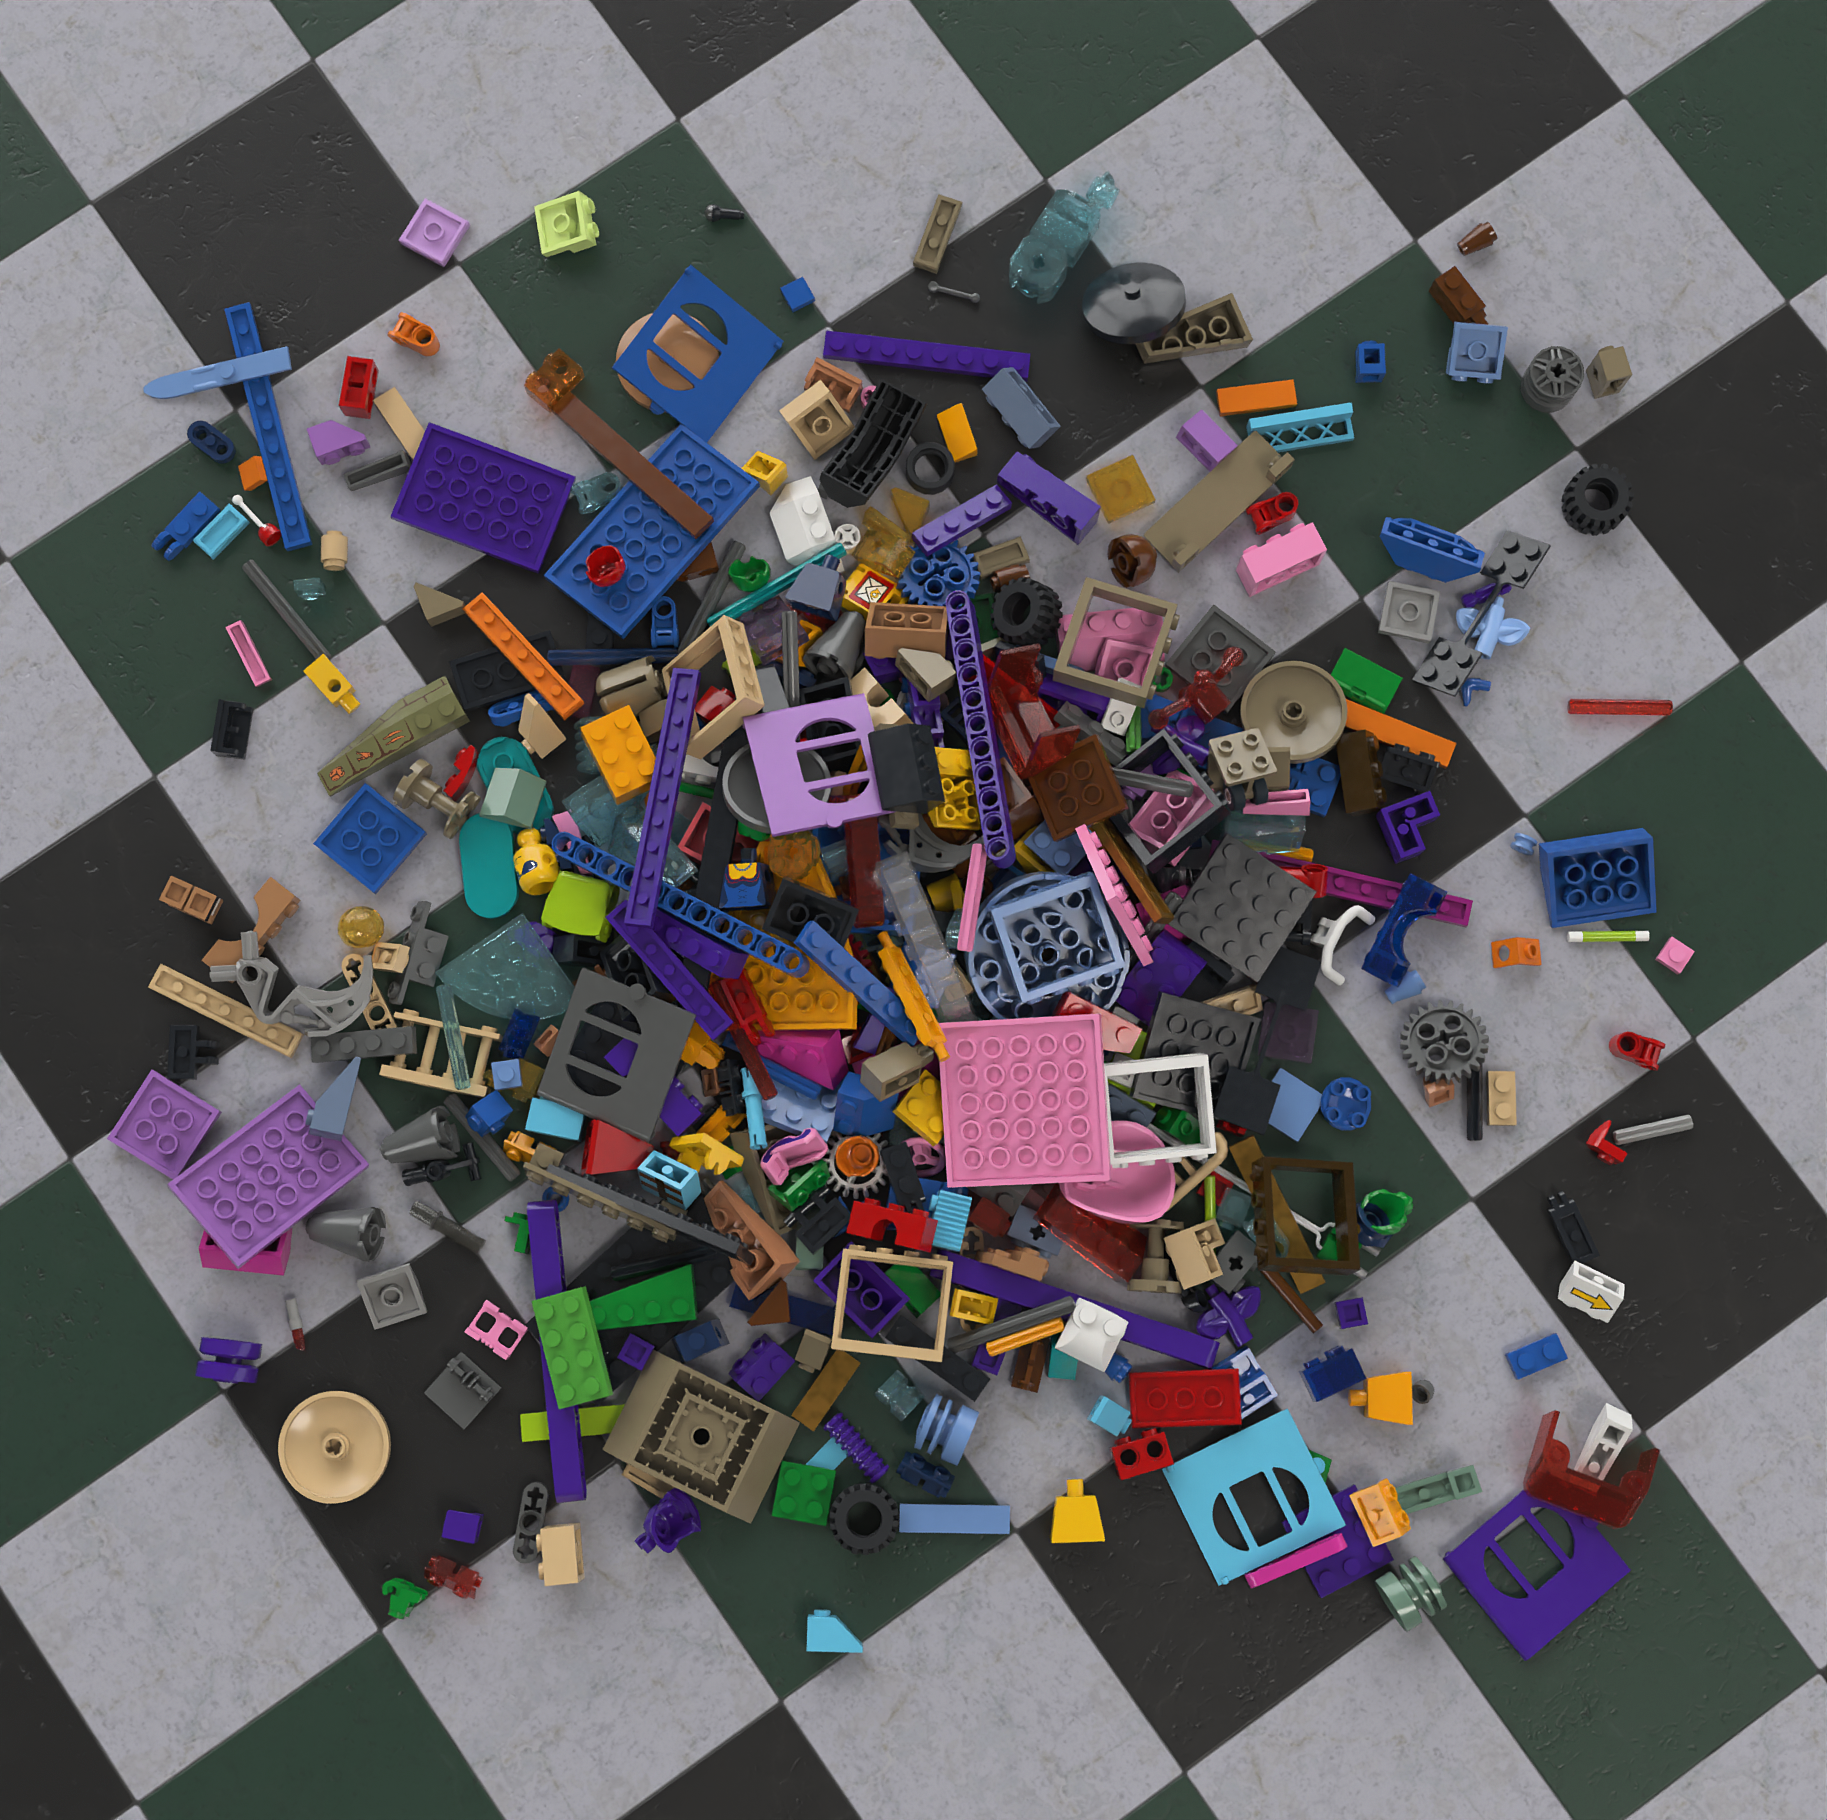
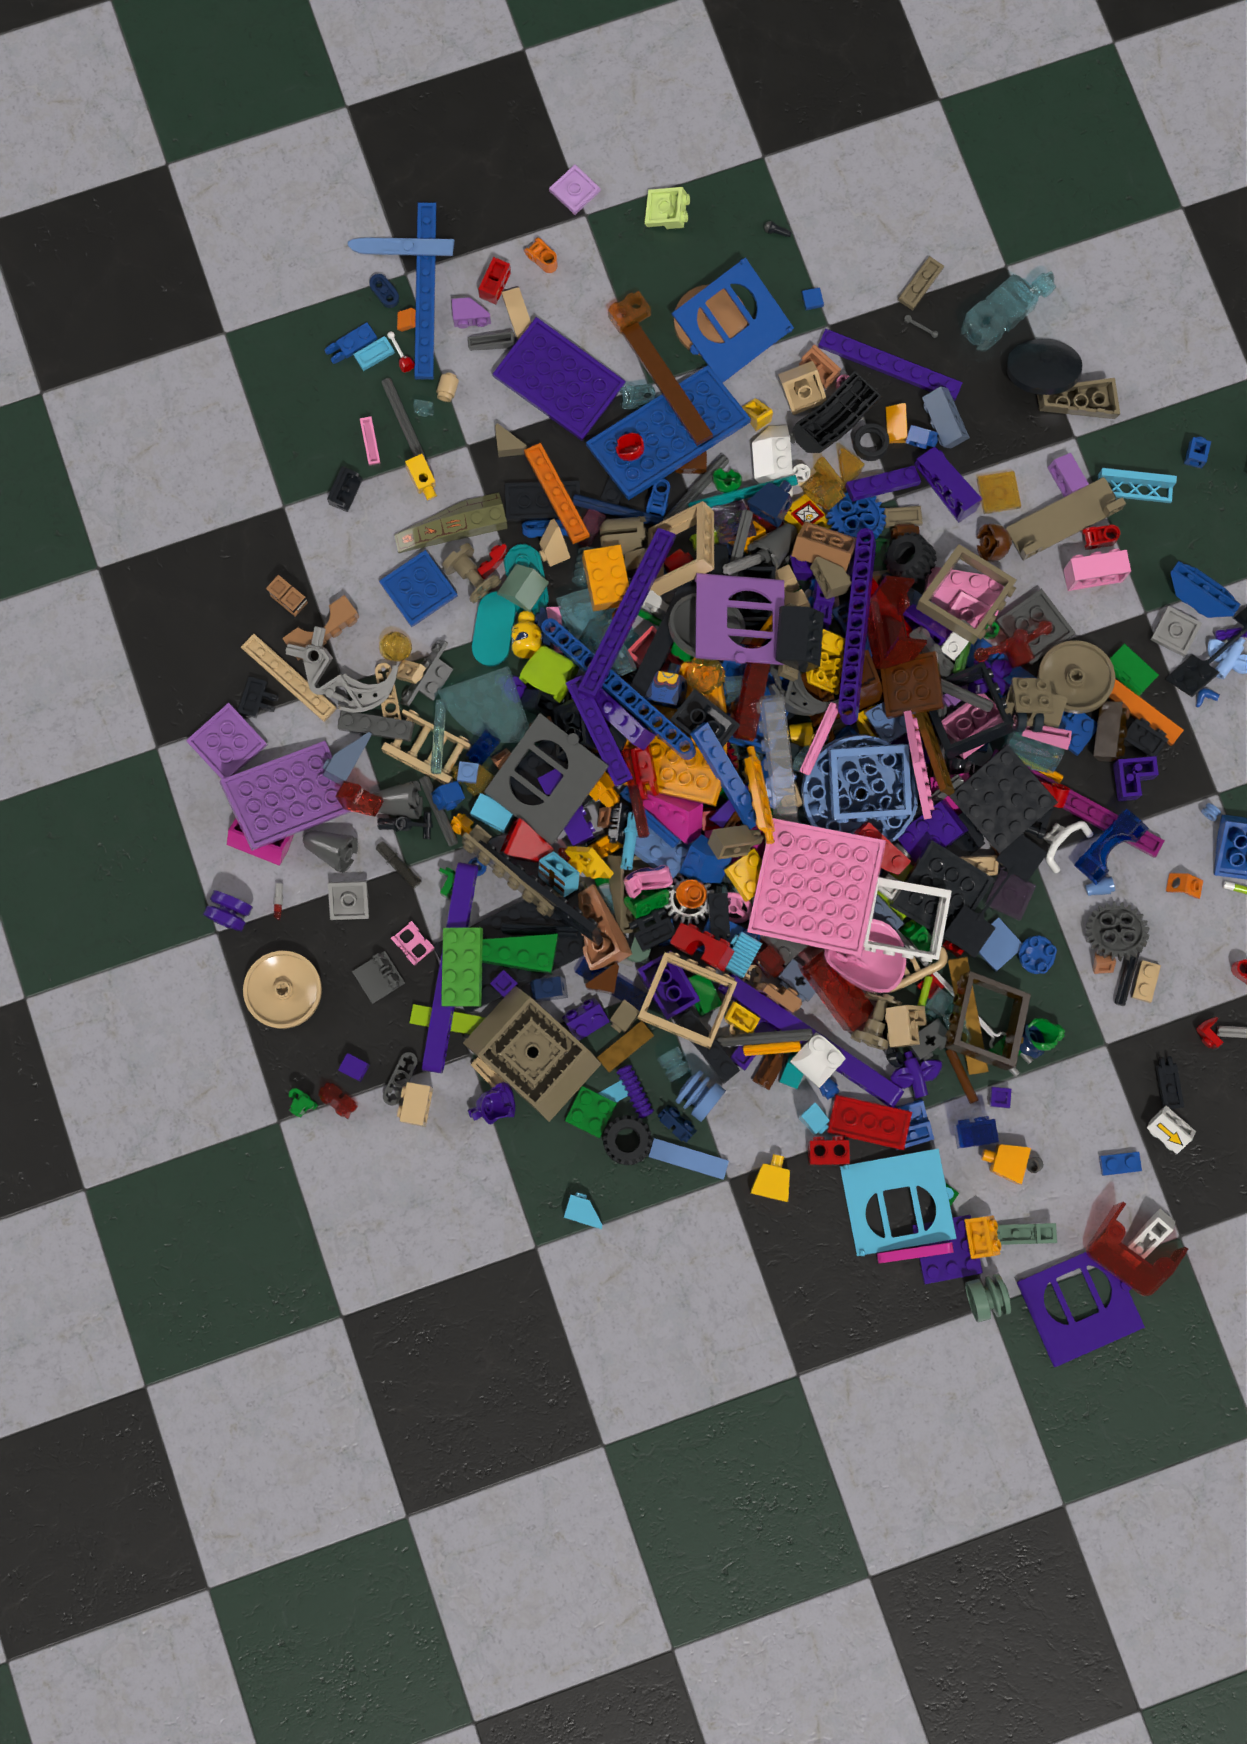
camera: 15 degrees right, 0 degrees up
orange tile [1216,380,1297,416] -> none
none -> clear red arch [335,781,384,817]
none -> light grey axle [722,553,761,575]
none -> brick [906,425,938,449]

